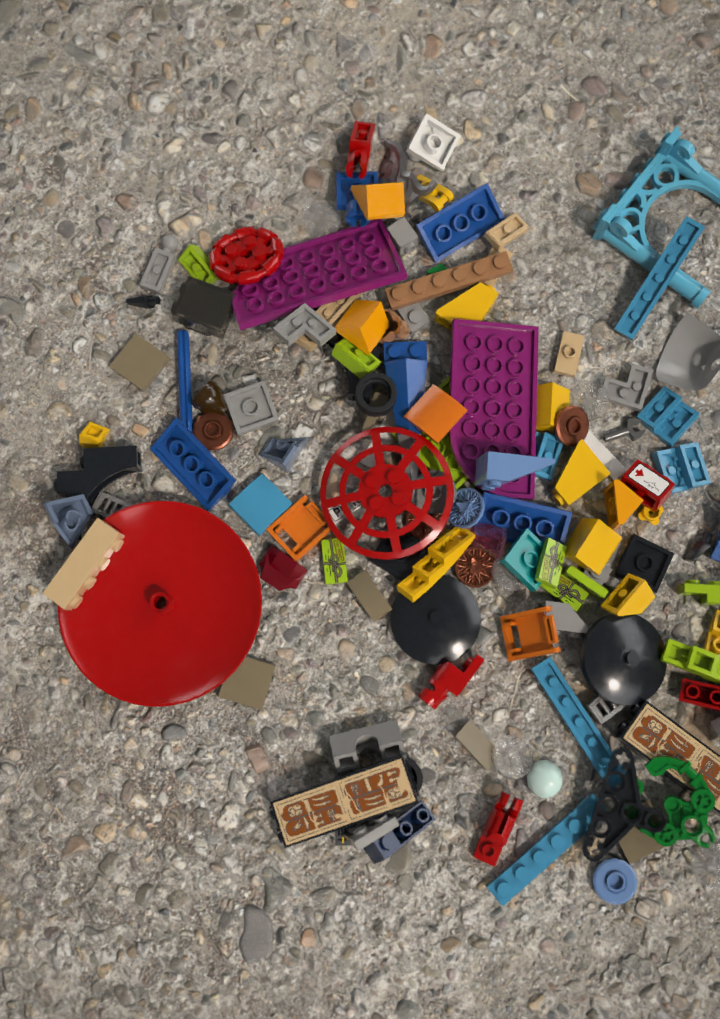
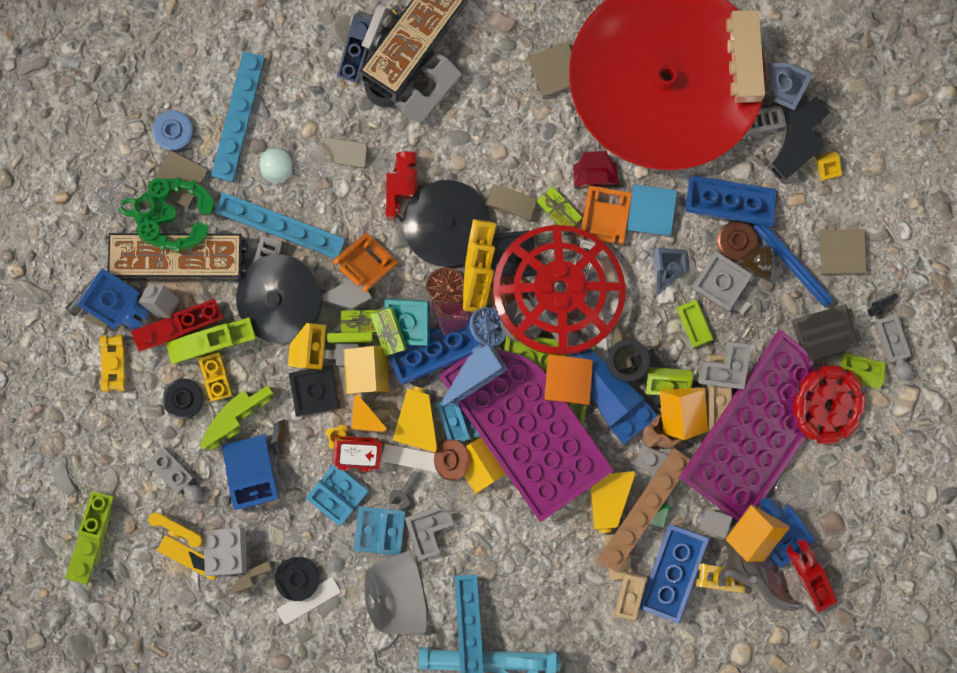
camera: 140 degrees right, 5 degrees up
white slope [406,113,461,172] -> none
red plate [472,791,524,867] -> none
tan plate [553,331,585,378] -> none
black beam [582,747,666,862] -> none
none -> lime tile [676,299,714,349]

